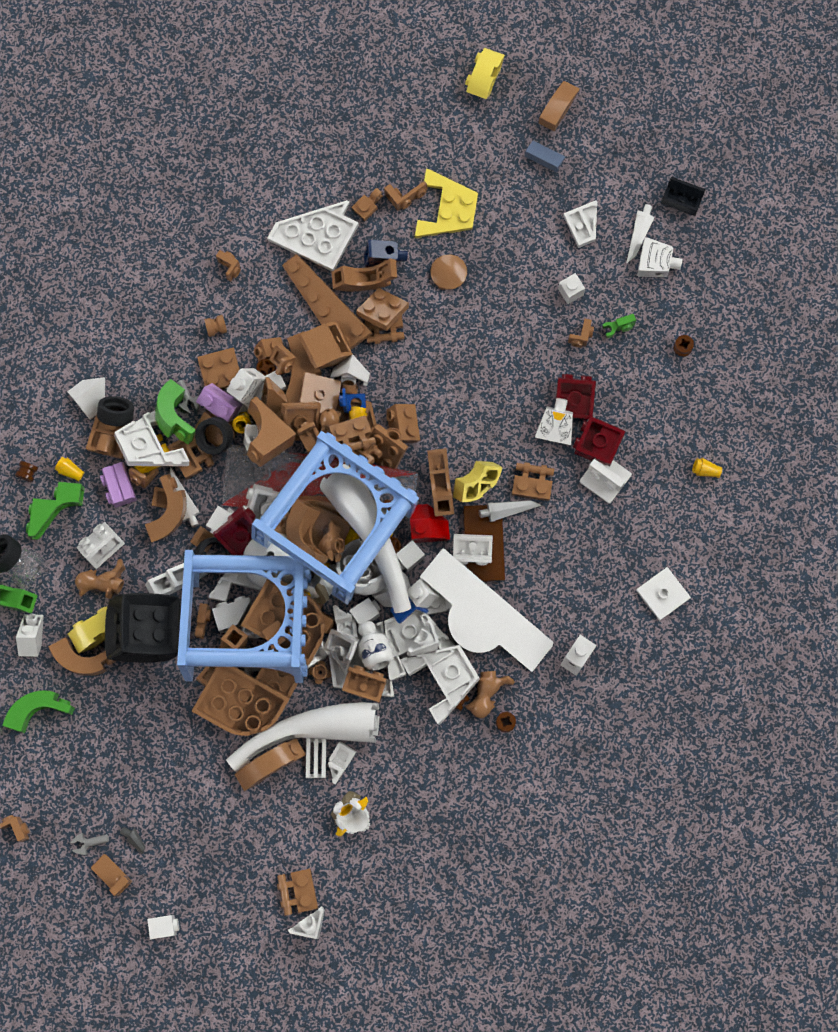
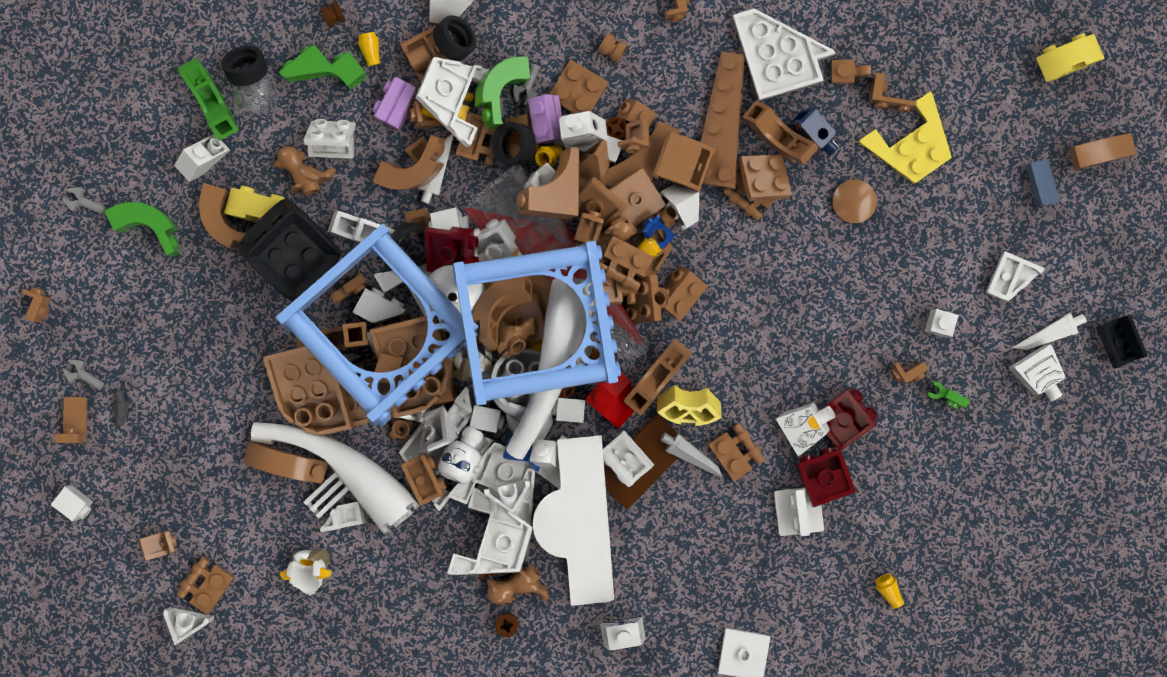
camera: 40 degrees right, 10 degrees up
reddish brown wheel [673,335,694,357] -> none
none -> medium nougat bracket [138,530,177,561]

